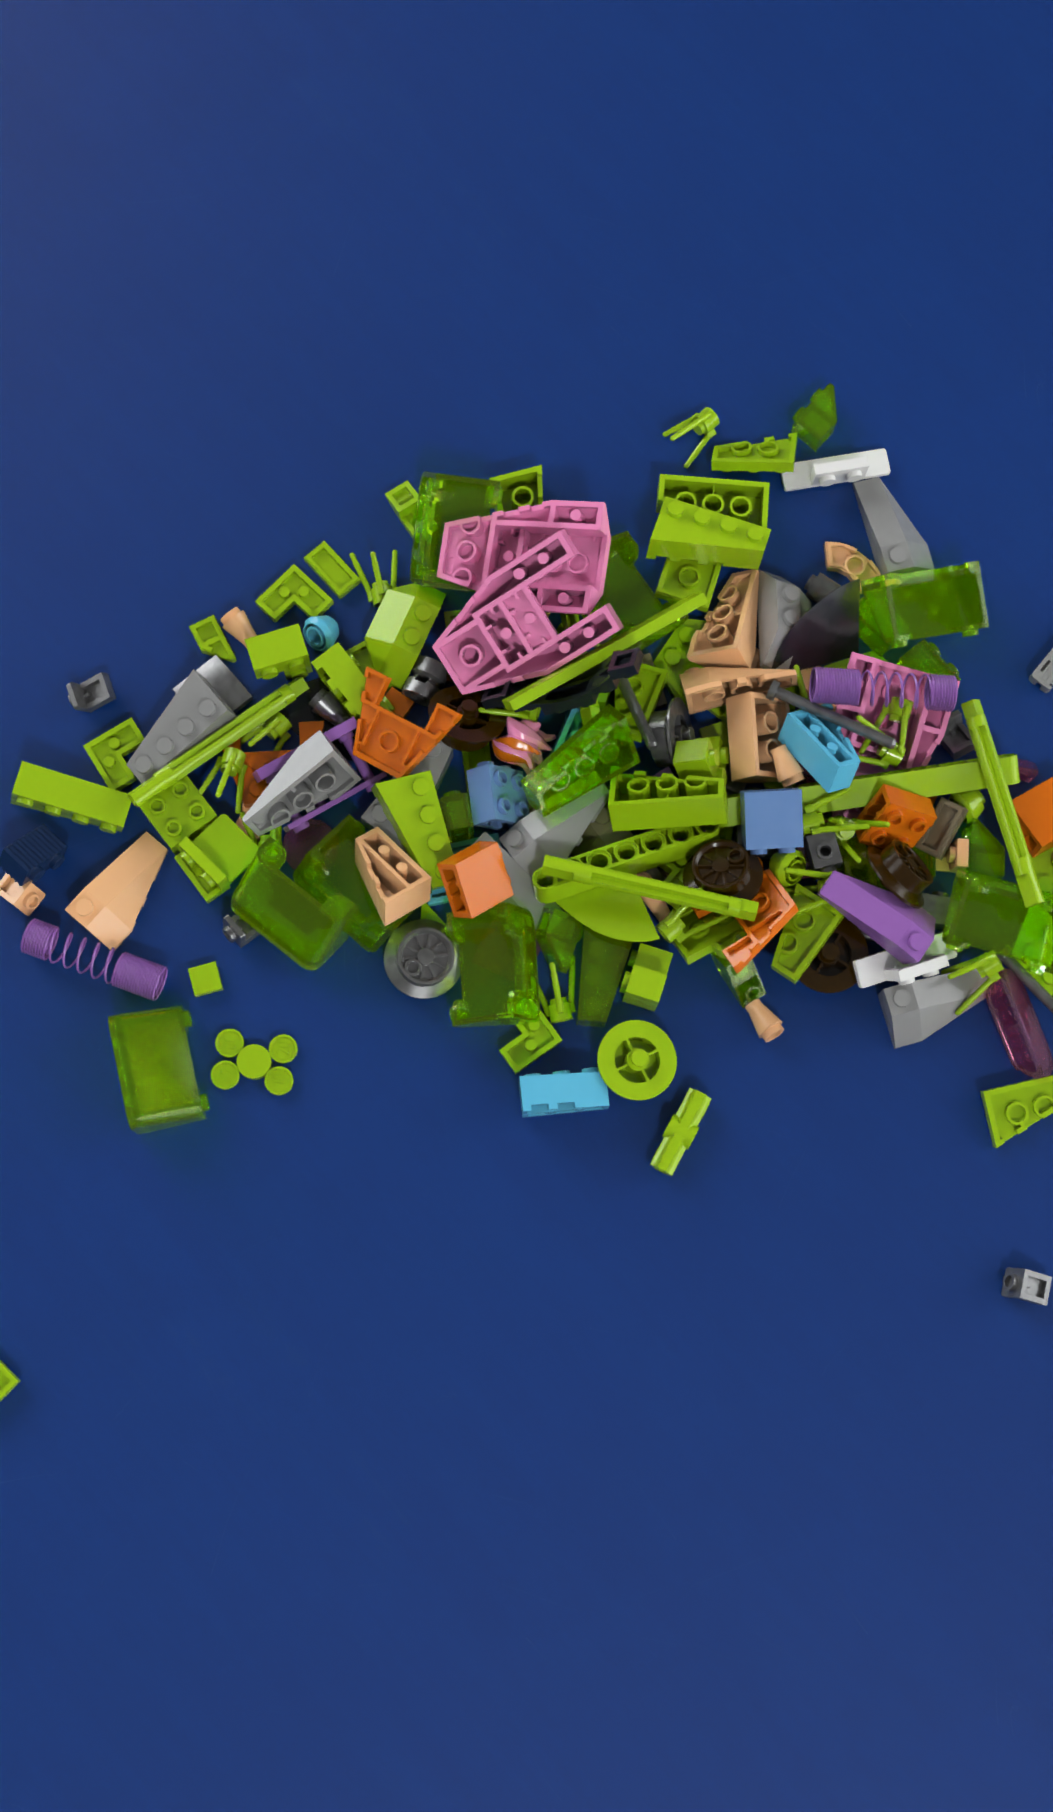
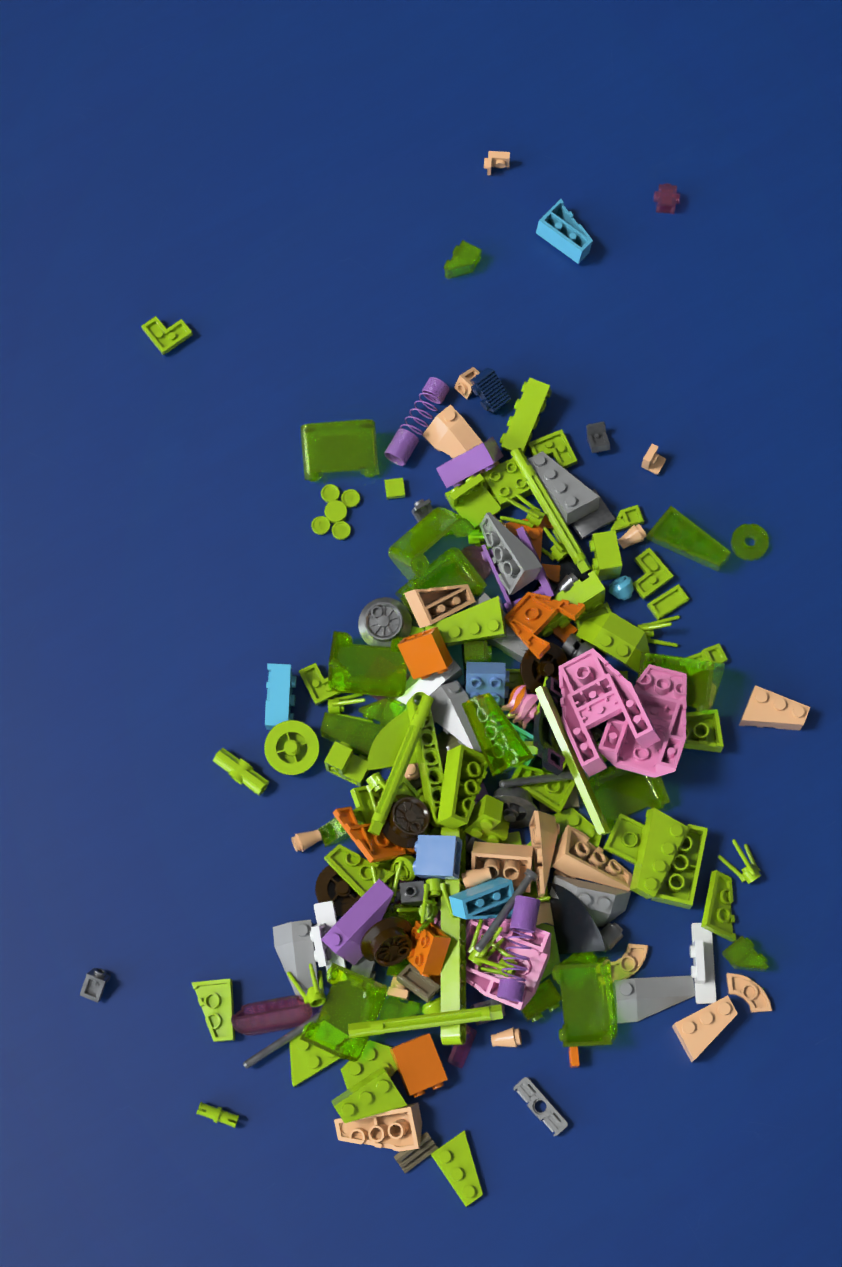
camera: 105 degrees right, 5 degrees down
none -> medium lavender wedge [436,437,503,488]
none -> light nougat cone [491,1027,522,1048]
none -> orange tile [568,1045,580,1068]
none -> light nougat bracket [641,444,666,475]
none -> clear neon green wedge [647,506,731,572]
none -> light nougat wedge [672,995,738,1063]
none -> light nougat tile [726,973,772,1013]
none -> clear neon green tile [731,524,769,561]
none -> light nougat wedge [739,685,810,731]

